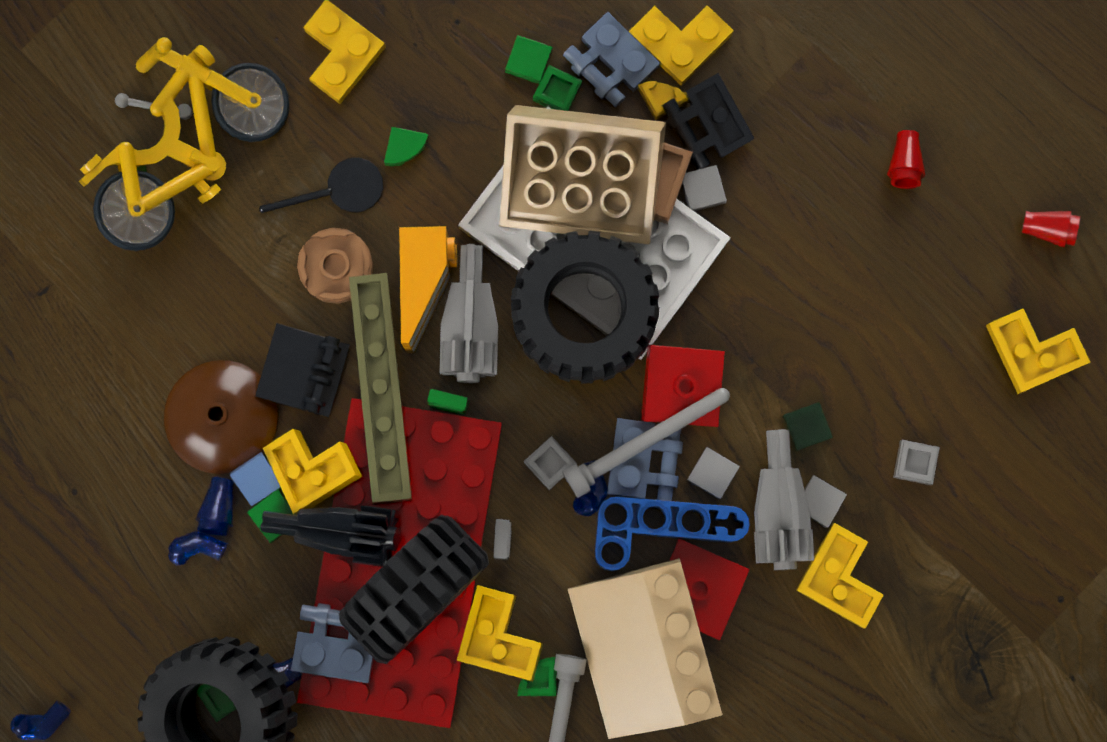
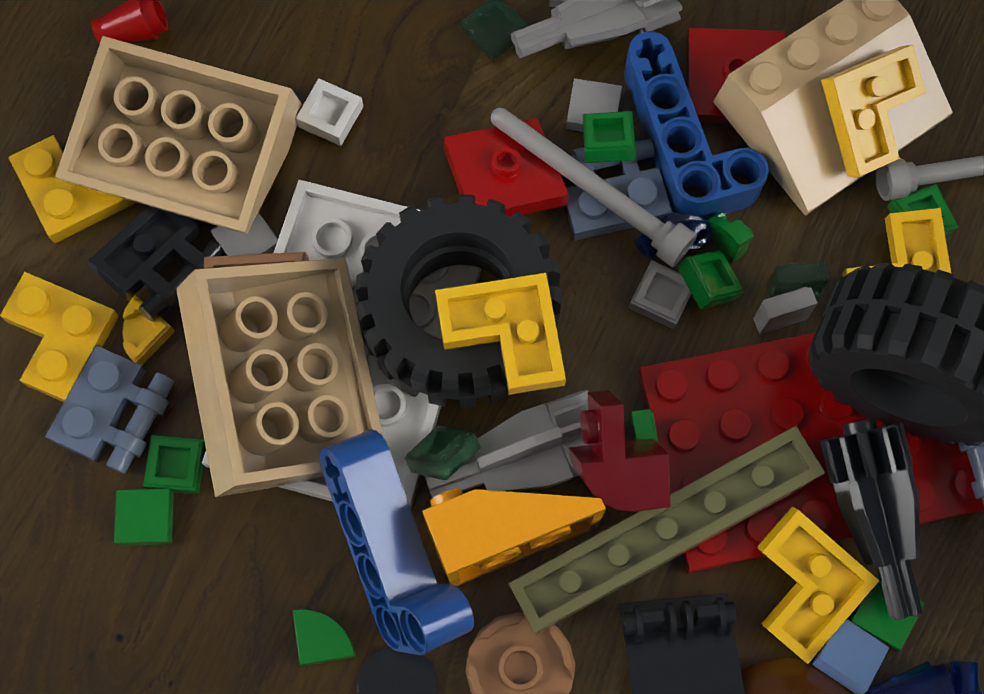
camera: 110 degrees left, 10 degrees down
none -> yellow plate [8,135,137,244]
none -> tan slope [55,36,303,234]
none -> white plate [295,78,364,146]
none -> blue beam [320,429,474,655]
none -> clear green tile [404,425,481,481]
none -> yellow plate [435,273,566,395]
none -> dark red brick [568,390,671,511]
none -> green tile [582,111,636,163]
none -> green tile [677,250,745,310]
none -> green tile [701,212,754,263]
none -> clear green tile [767,261,830,298]
none -> yellow plate [821,44,926,177]

